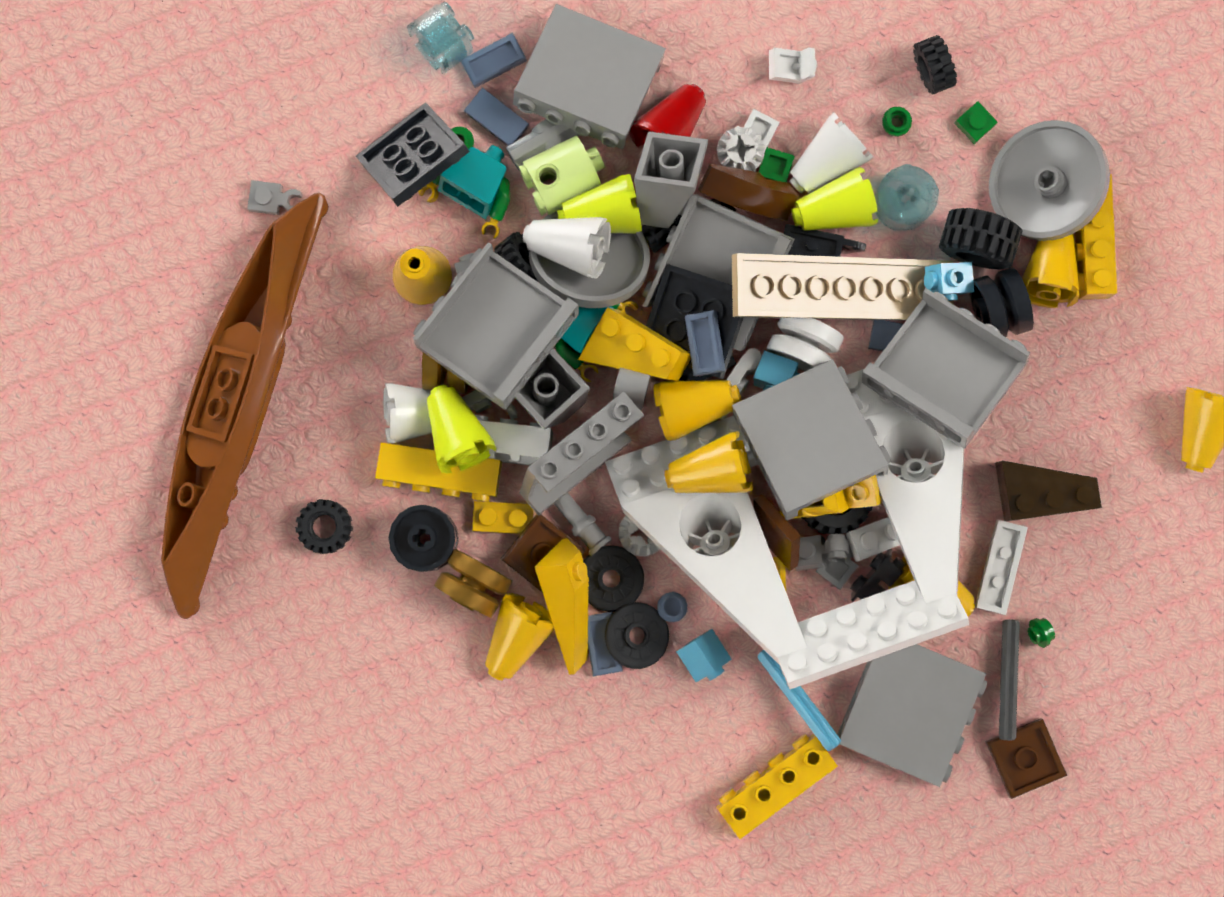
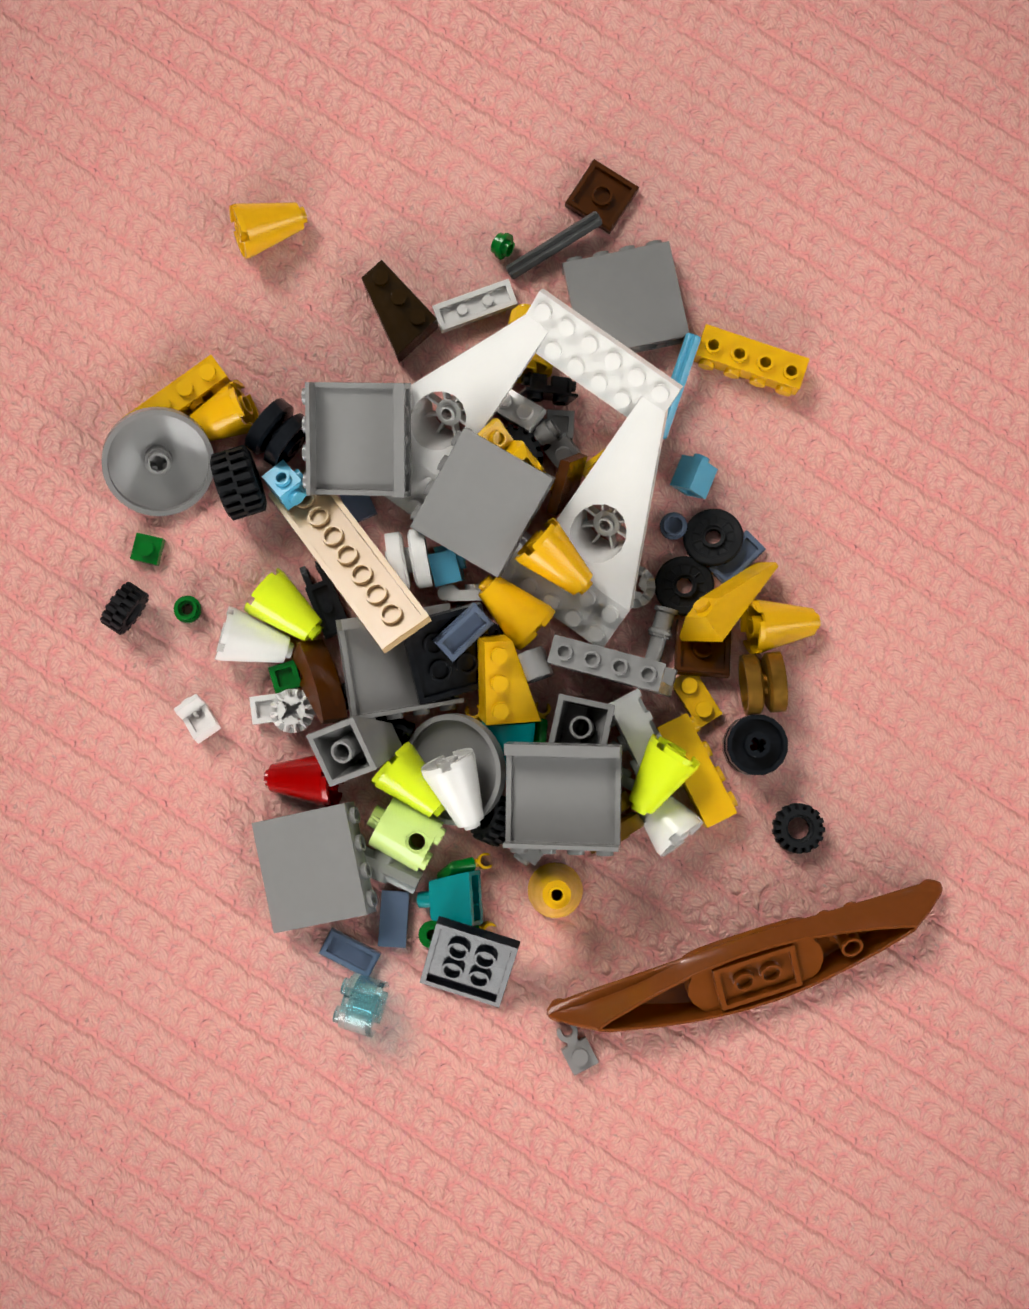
camera: 130 degrees left, 0 degrees up
clear light blue brick [874,164,939,231] -> none

